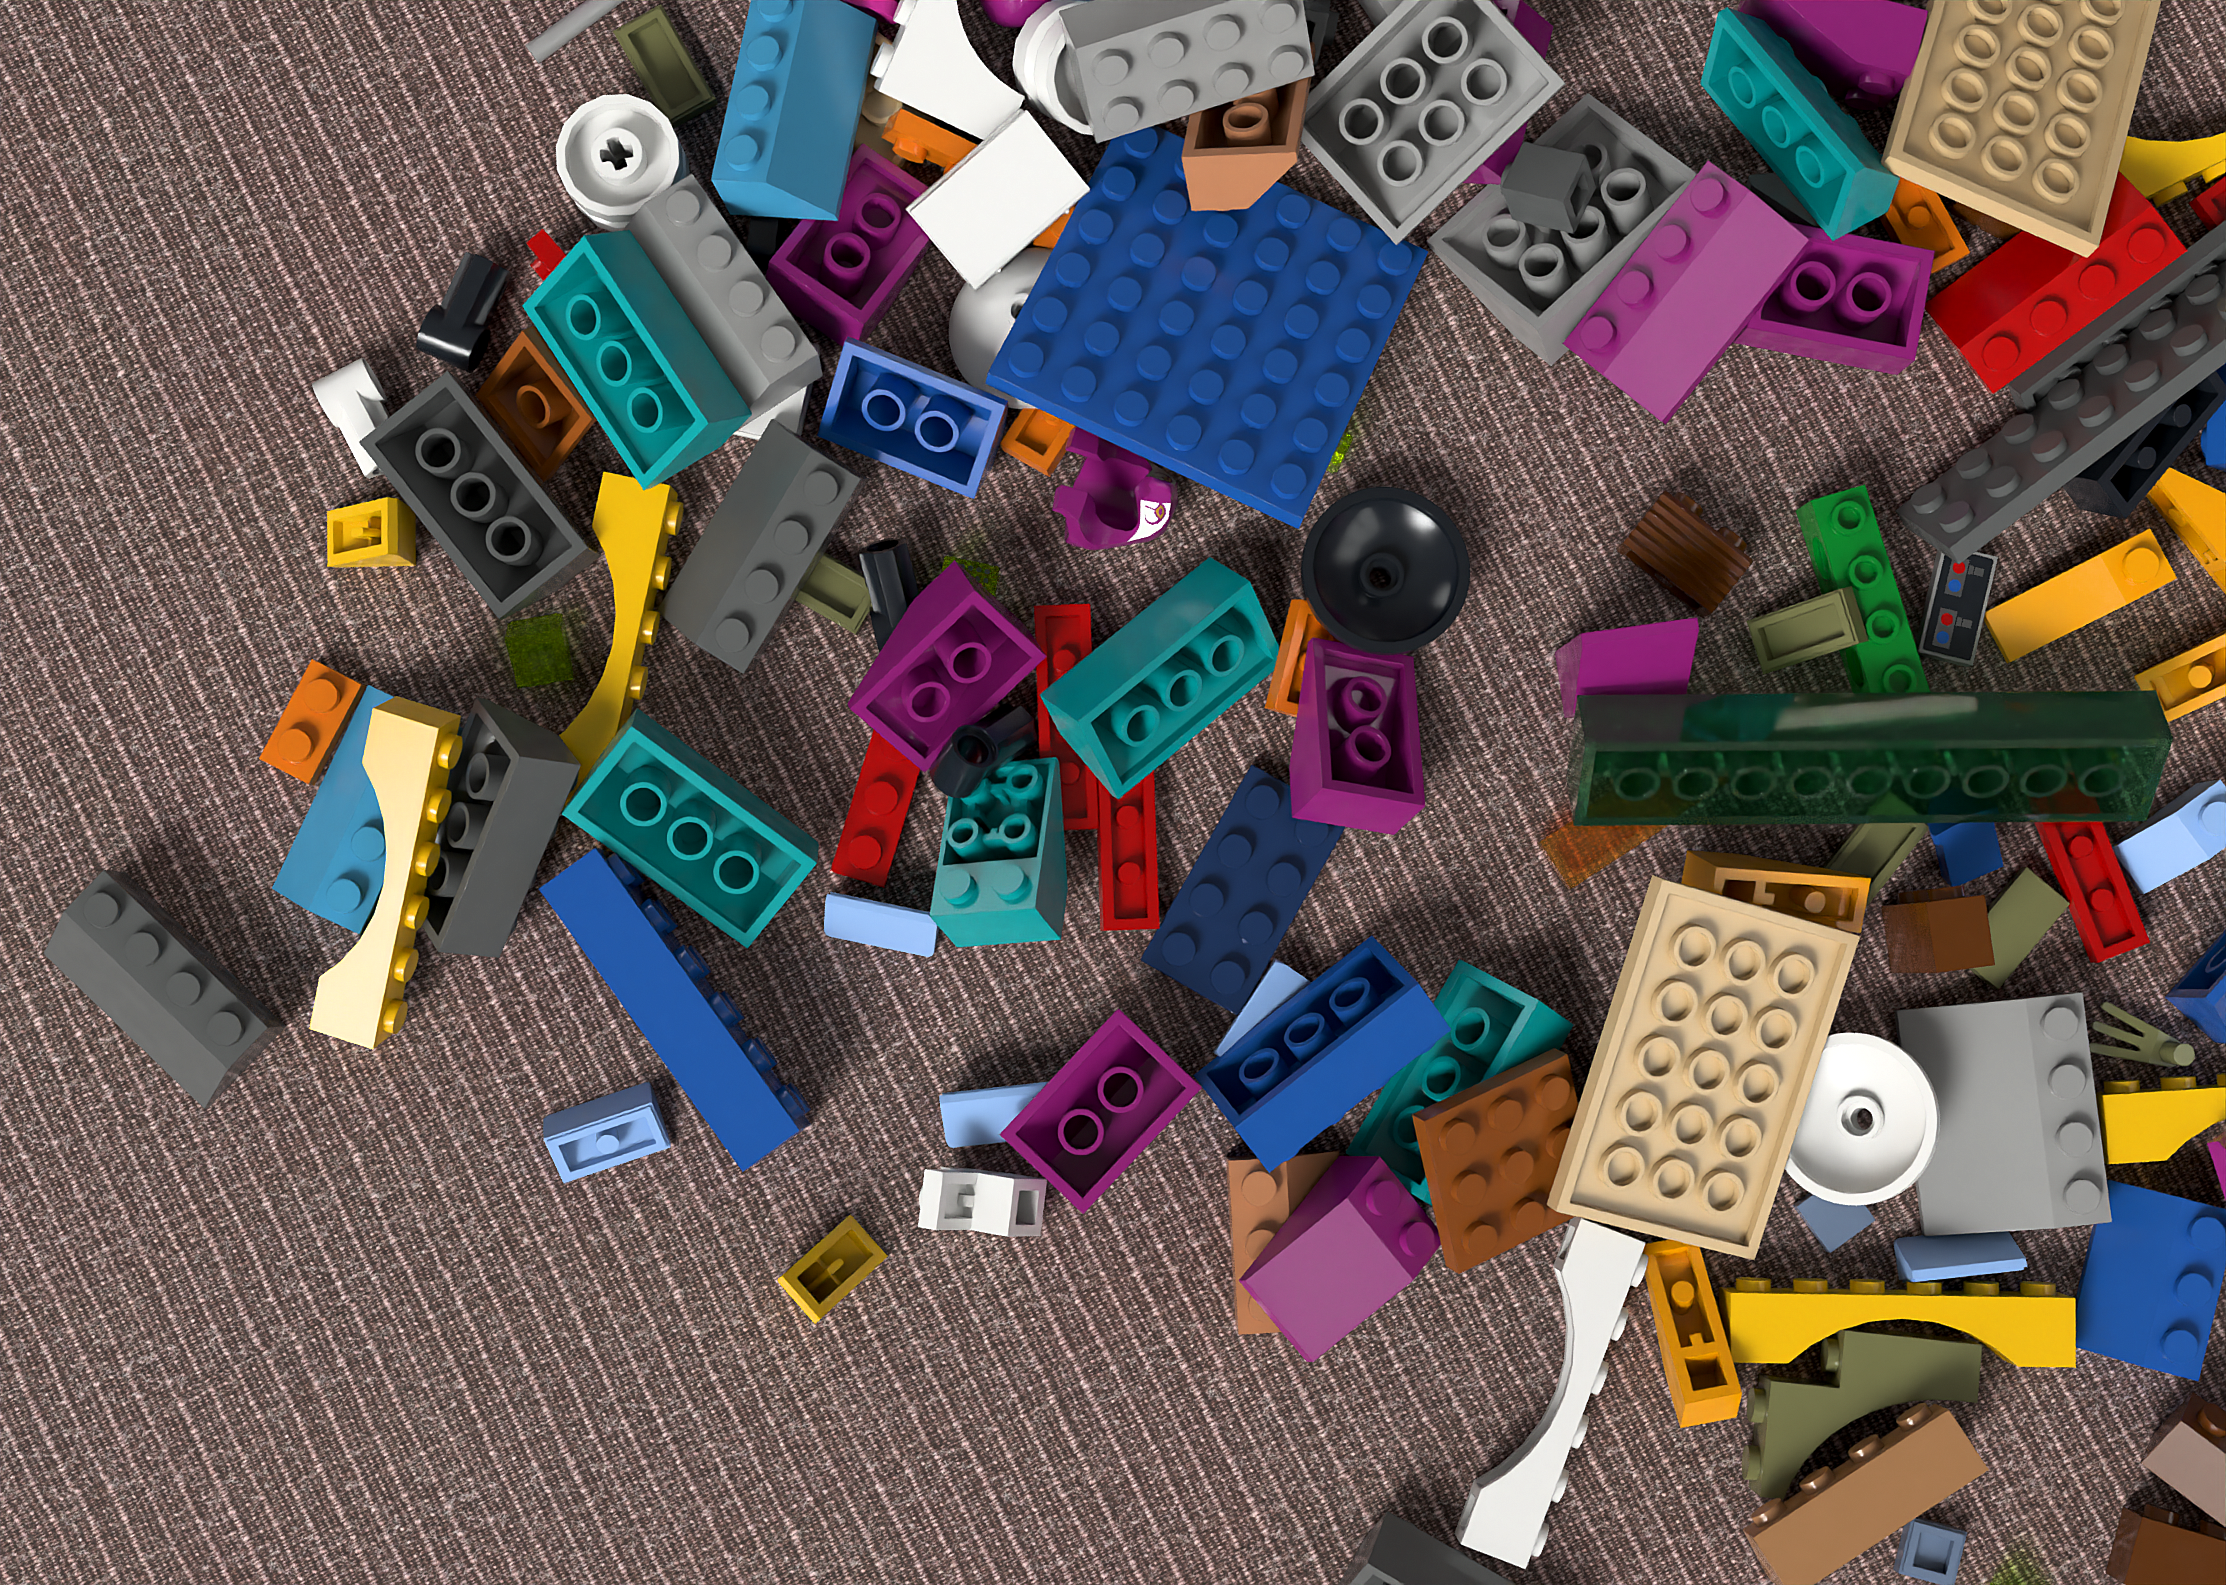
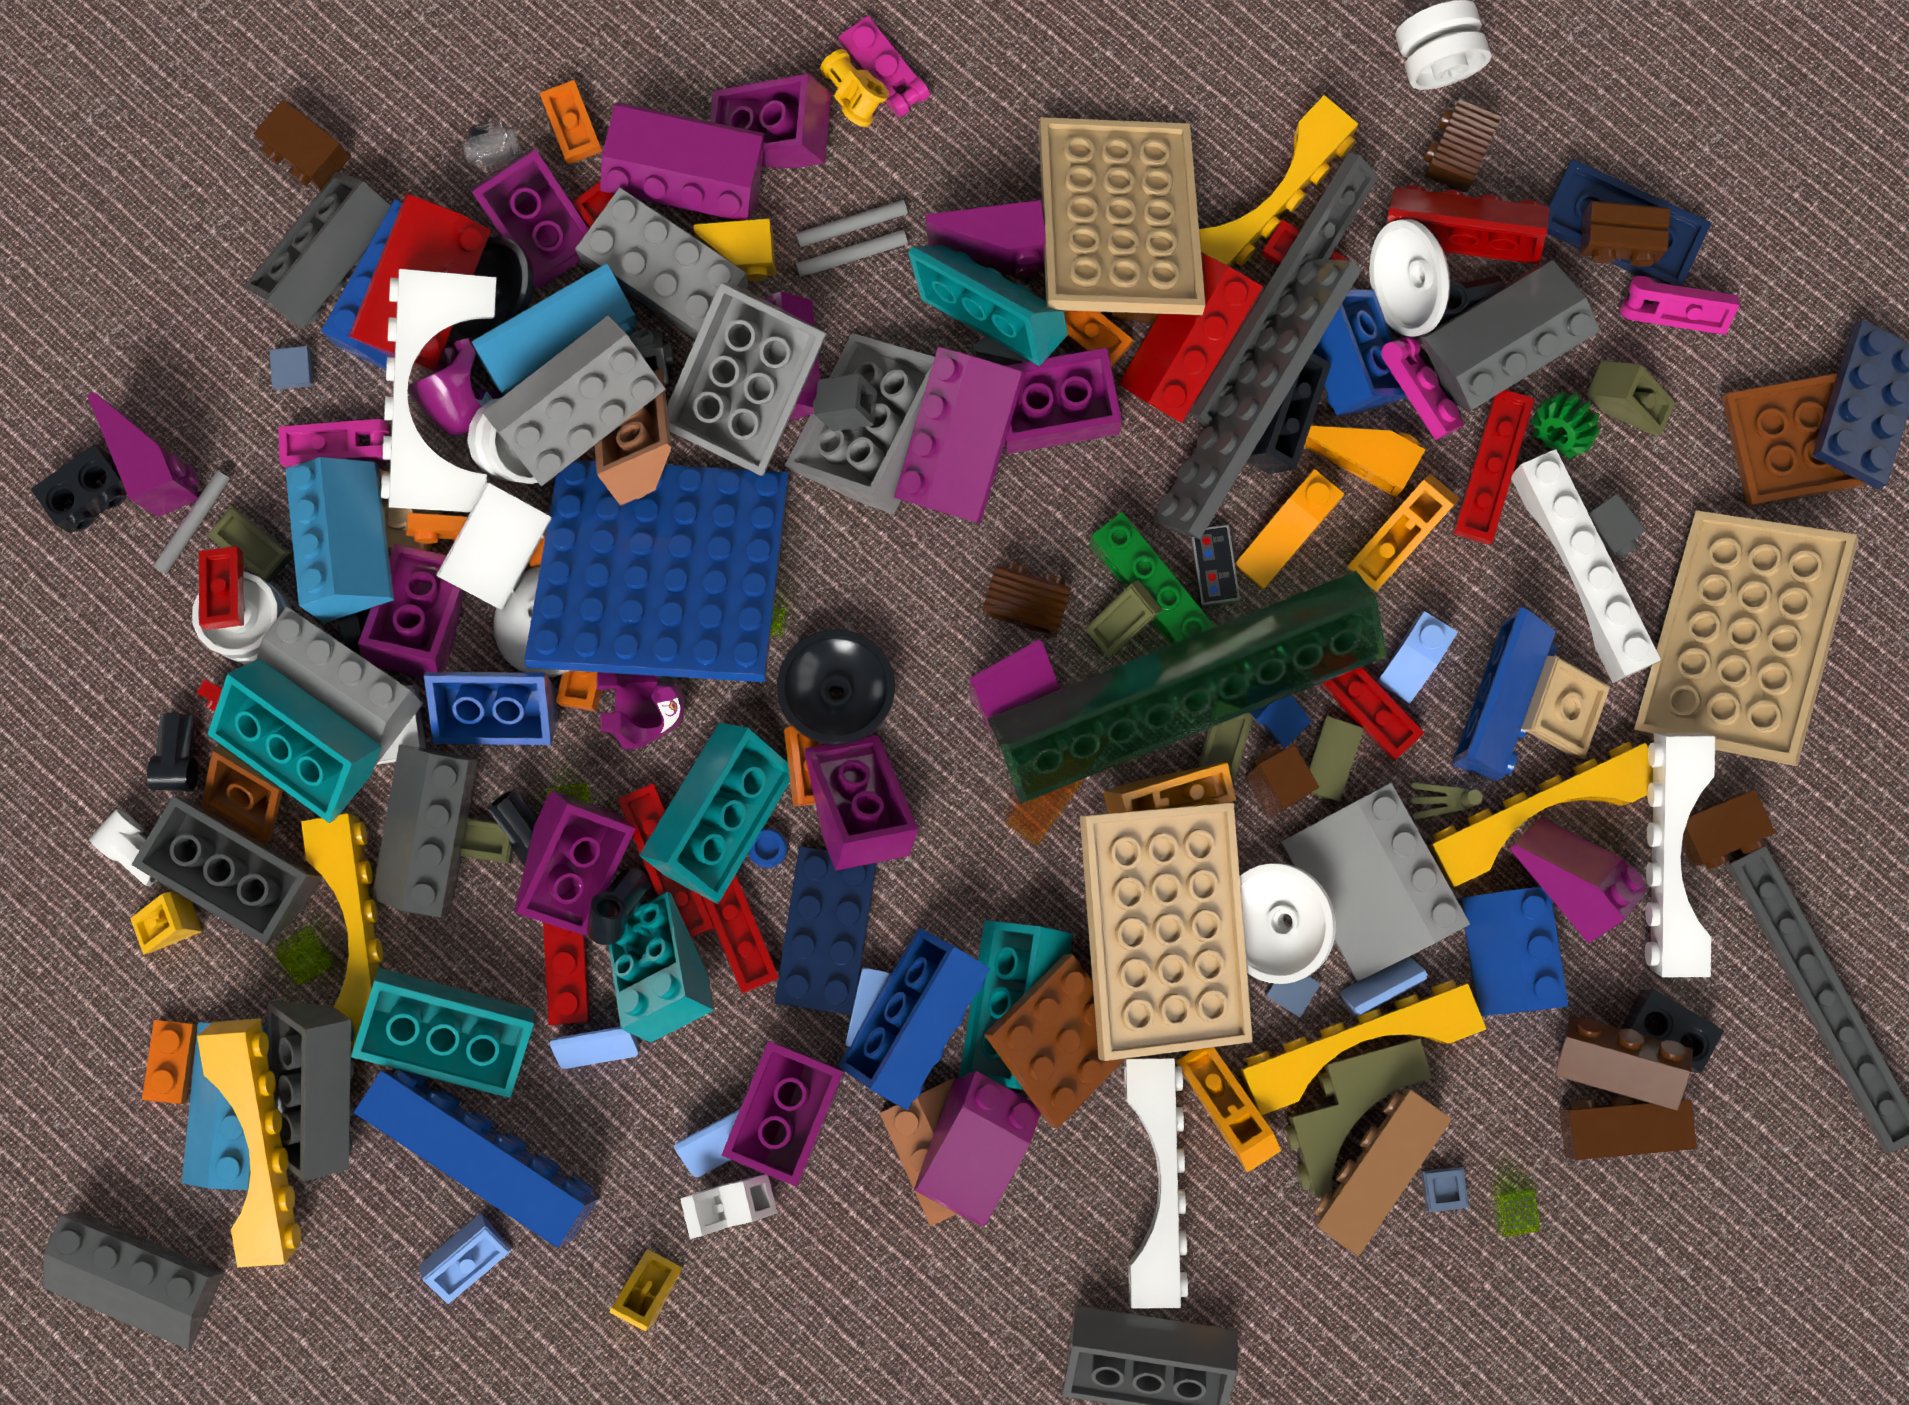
camera: 15 degrees left, 5 degrees down
none -> red plate [199,546,244,630]
none -> blue tile [748,828,788,868]

